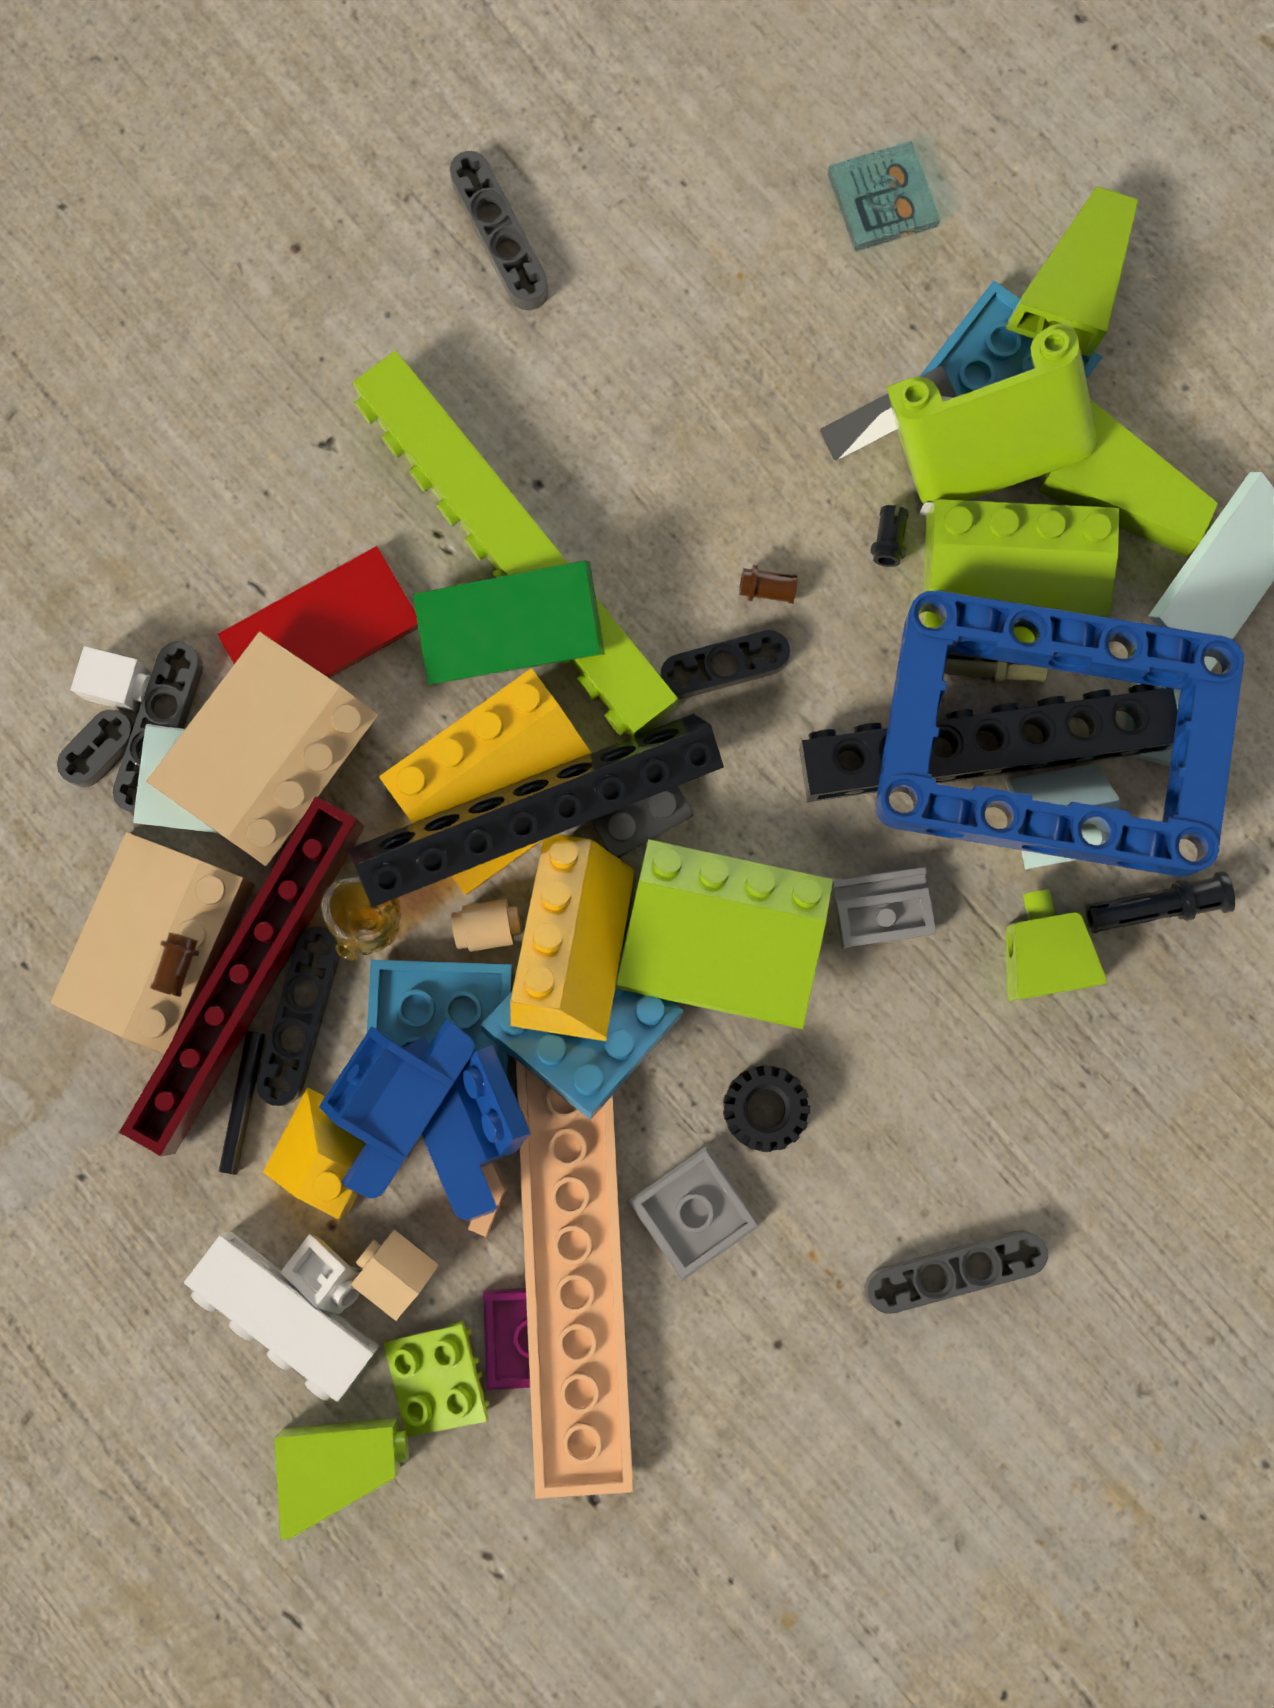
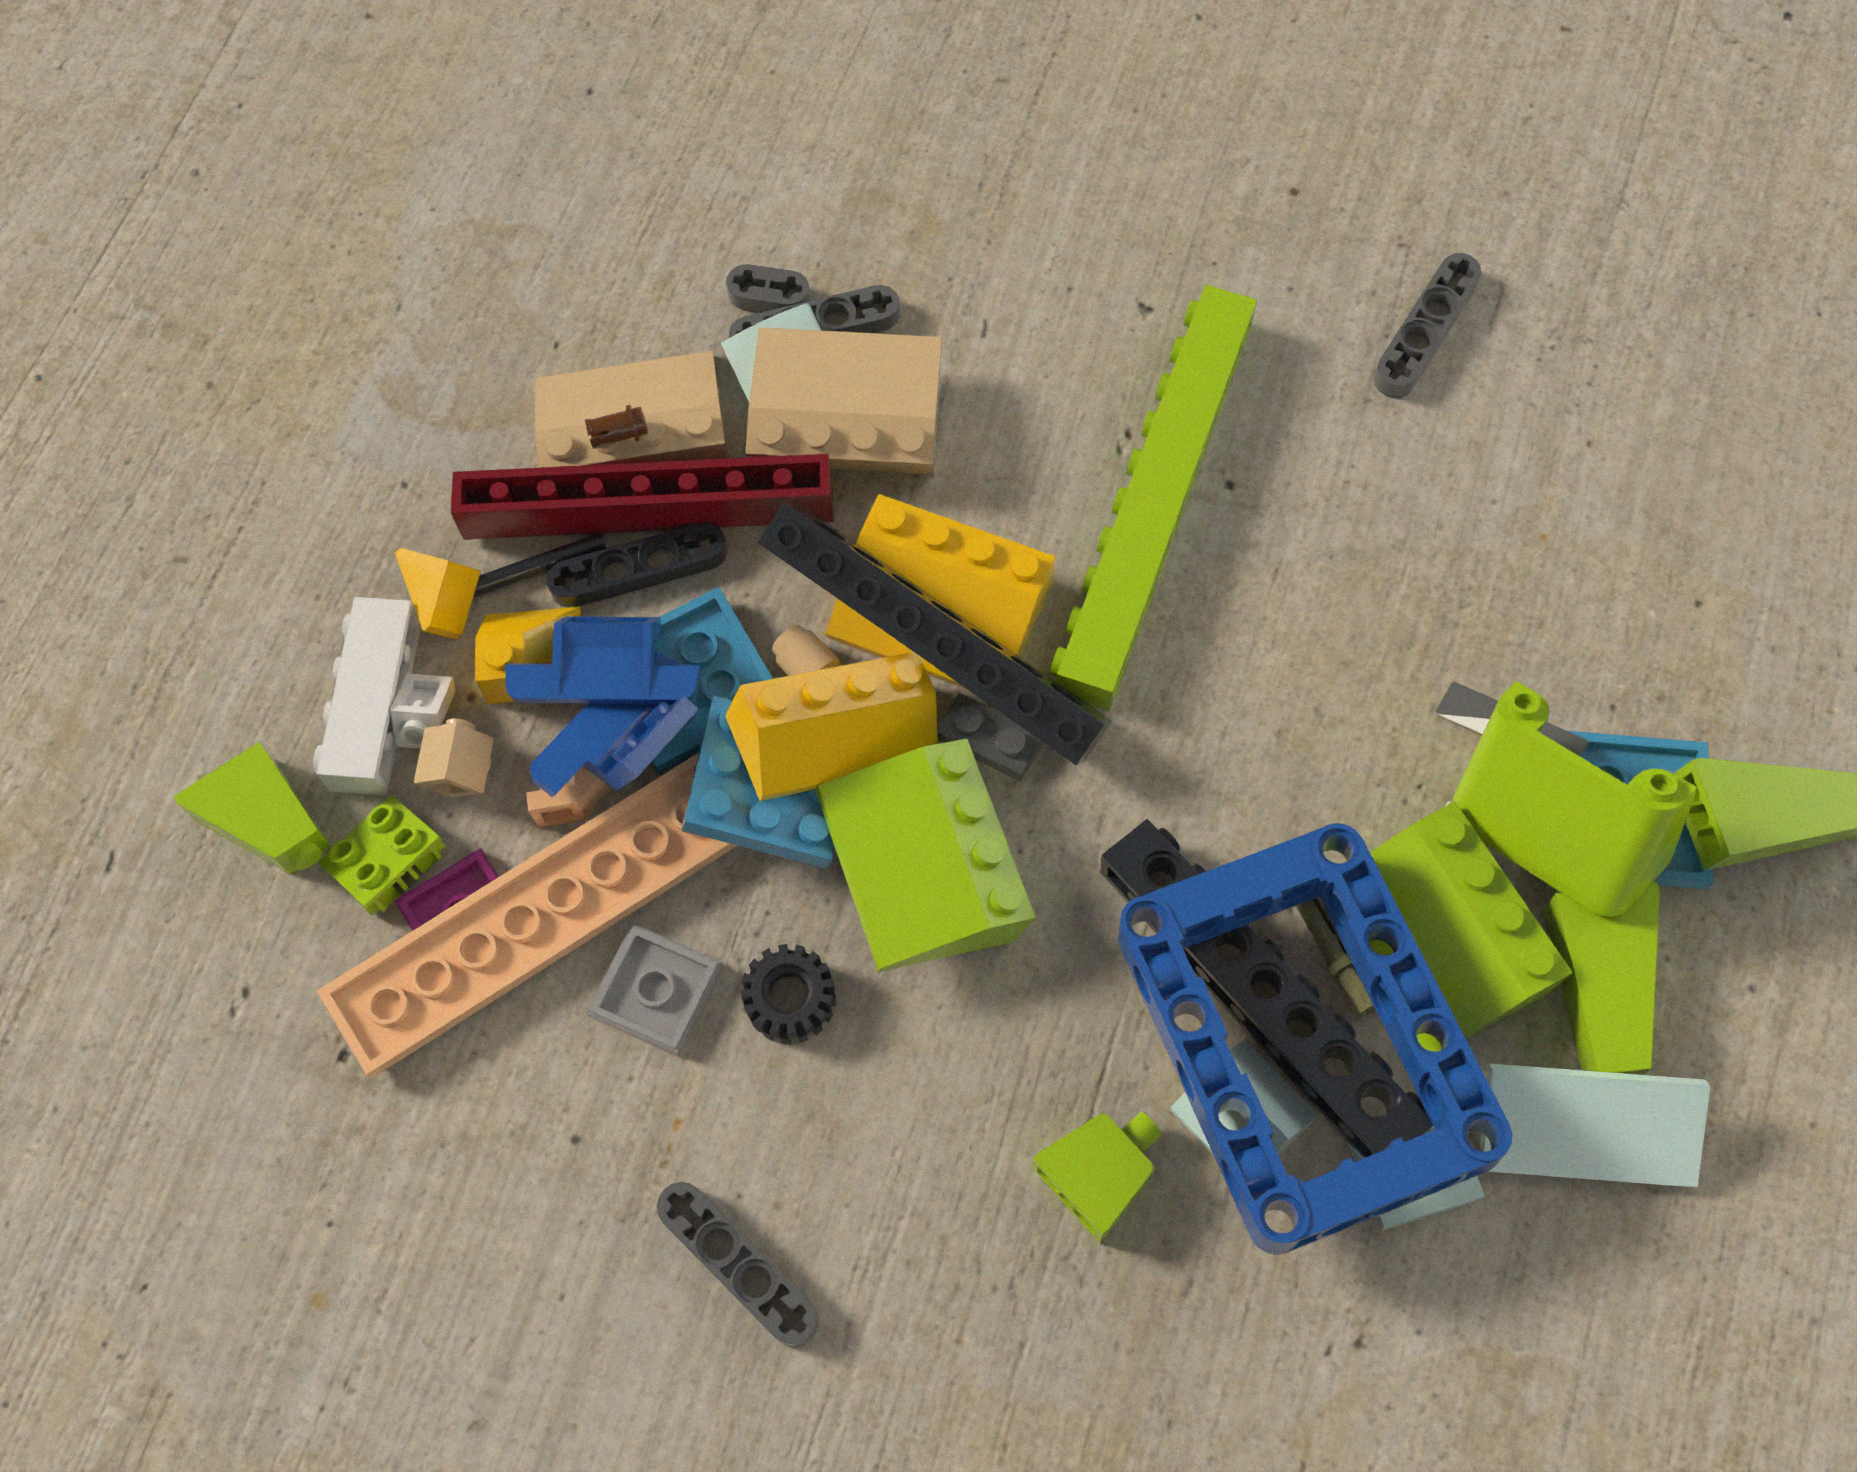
camera: 65 degrees right, 15 degrees down
white brick [70,646,150,713] -> none
red tile [217,546,418,678] -> none
clear yellow helmet [321,877,401,961] -> none
green tile [413,560,605,685] -> none
black beam [660,630,790,699] -> none
reddish brown pin [739,565,798,604] -> none
clear light blue tile [827,141,940,252] -> none
light grey plate [832,867,937,949] -> none
black pin [870,505,909,567] -> none
black pin [1086,871,1236,933] -> none
none -> yellow slope [395,548,481,640]

